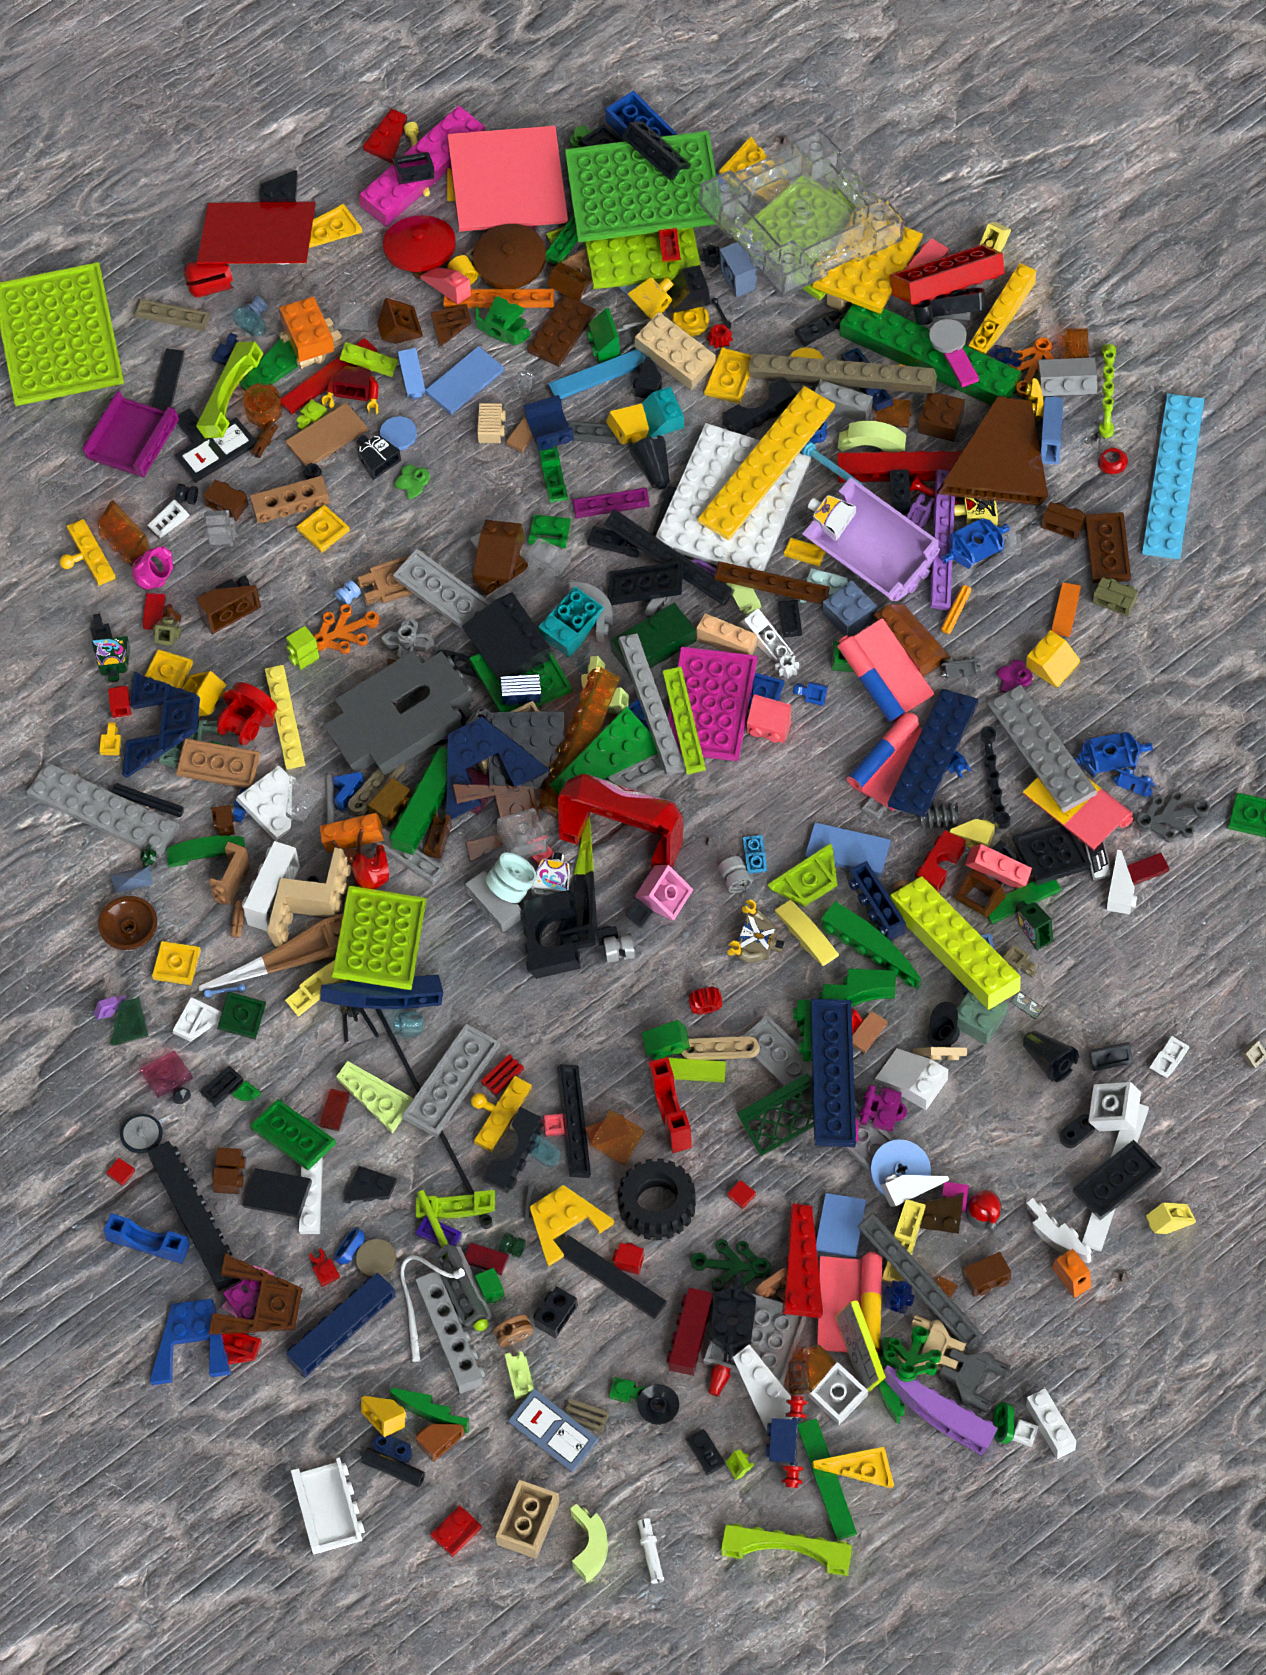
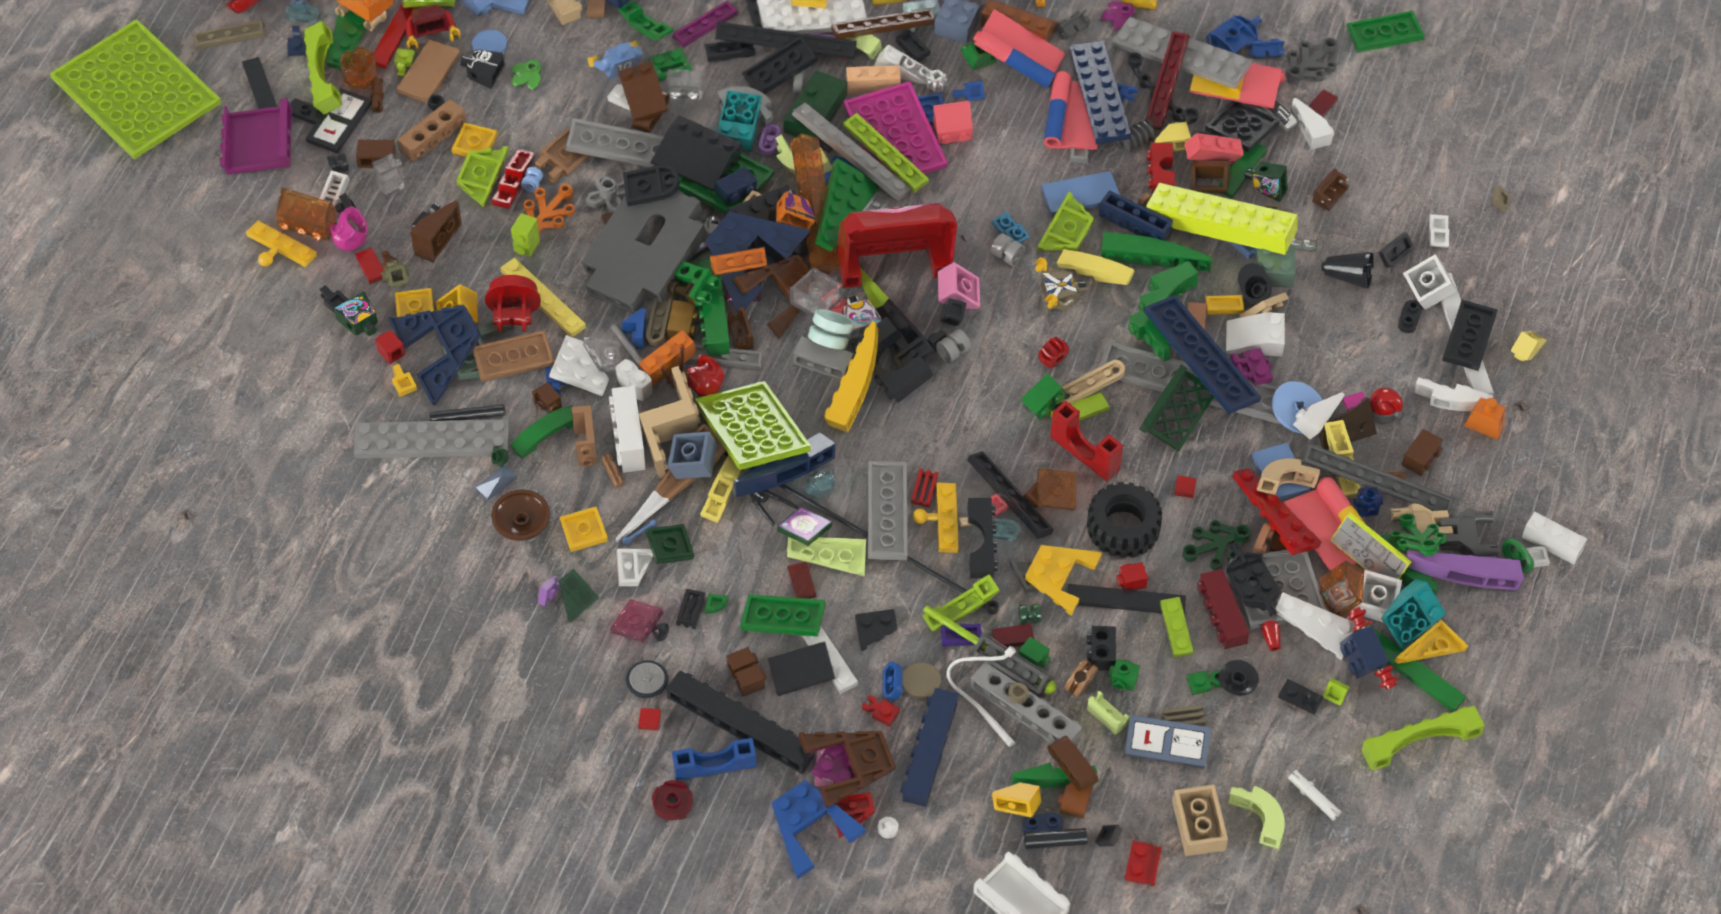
camera: 35 degrees left, 5 degrees down
none -> black tile [335,193,356,213]
none -> lime wing [456,146,509,207]
none -> red slope [492,149,535,209]
none -> medium blue torso [587,40,643,79]
none -> white brick [615,359,652,401]
none -> black plate [623,165,680,206]
none -> dark red plate [652,780,693,820]
none -> green hips [667,261,721,307]
none -> sand blue brick [668,432,718,479]
none -> orange tile [710,247,767,275]
none -> medium lavender plate [759,124,781,156]
none -> orange torso [776,190,816,229]
none -> tile [777,507,832,546]
none -> yellow slope [824,321,878,433]
none -> white tile [878,817,898,839]
none -> dark tan tile [1008,683,1029,704]
none -> reddish brown beam [1047,735,1099,792]
none -> black plate [1095,825,1122,847]
none -> green brick [1108,659,1140,692]
none -> dark red tile [1146,31,1190,130]
none -> lime plate [1160,597,1194,658]
none -> yellow tile [1205,295,1244,315]
none -> tan arch [1256,458,1320,495]
none -> reddish brown hinge [1312,168,1349,211]
none -> teal slope [1381,579,1446,649]

